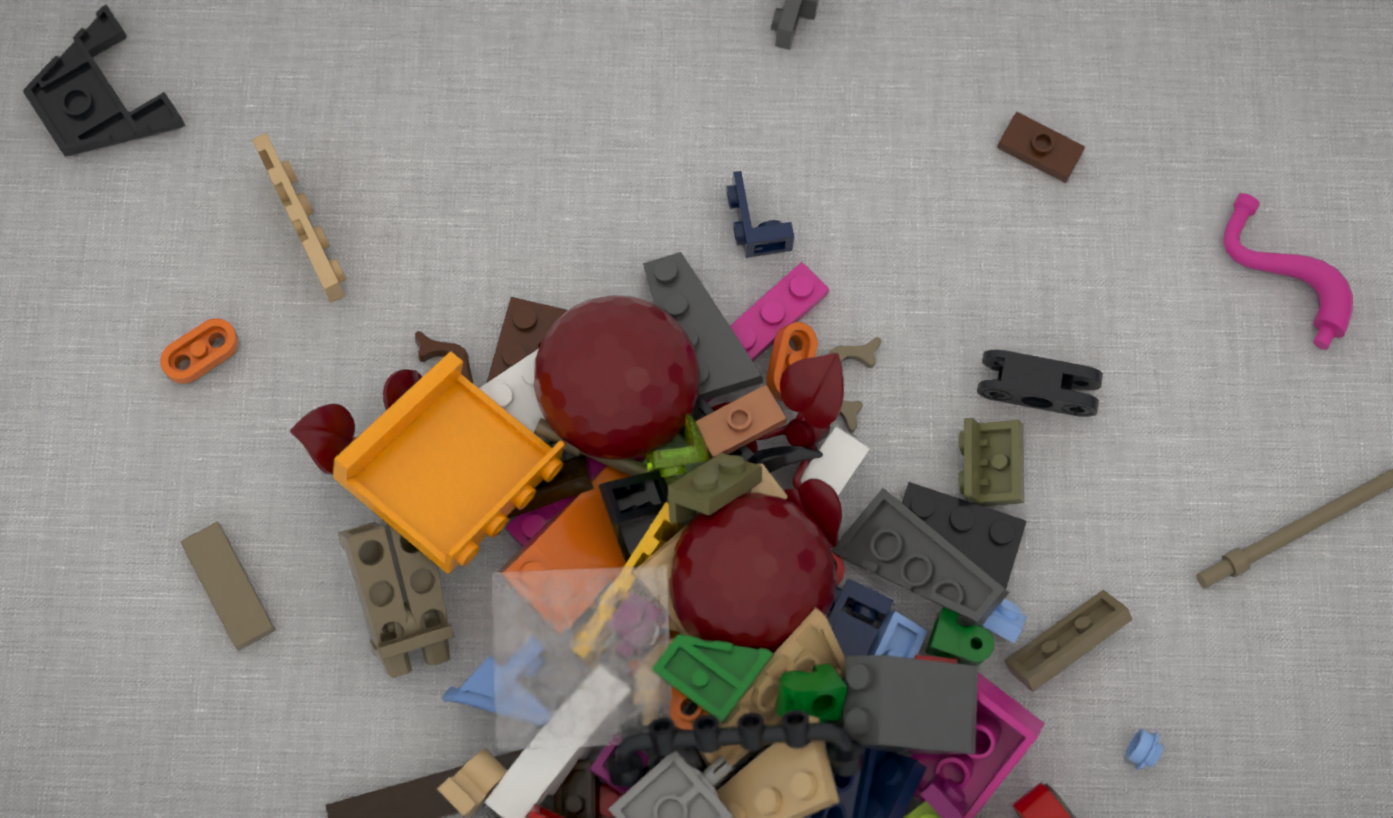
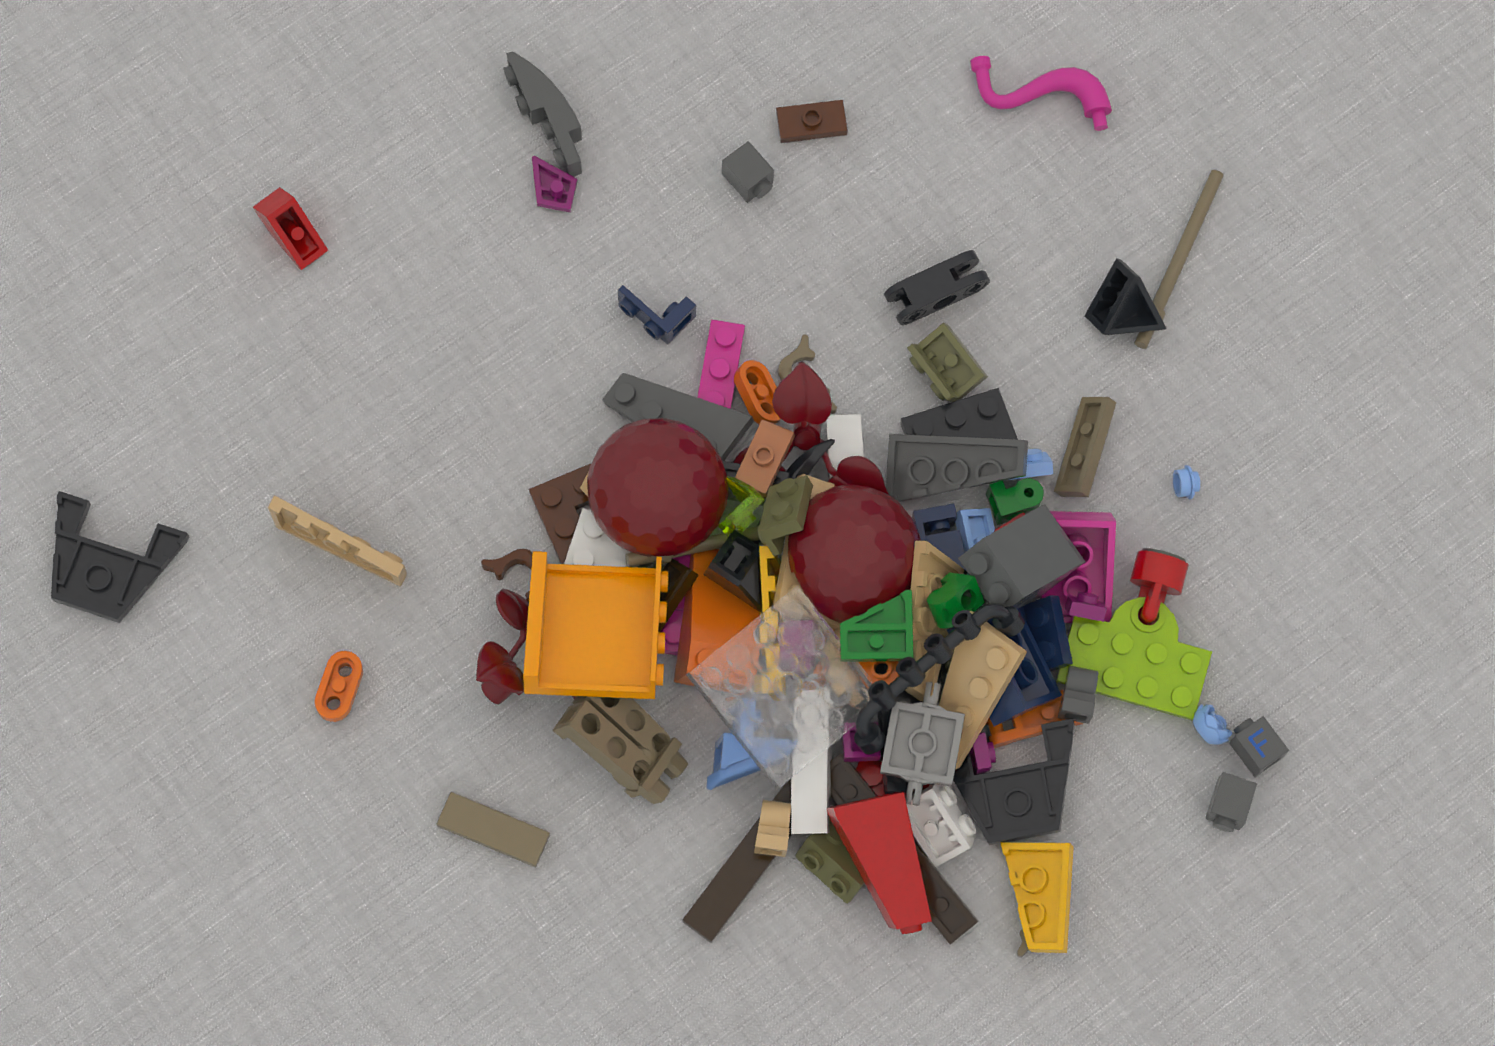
camera: 40 degrees left, 0 degrees up
none -> magenta piece [532,156,578,213]
none -> dark grey brick [722,141,774,203]
none -> black slope [1084,258,1167,335]

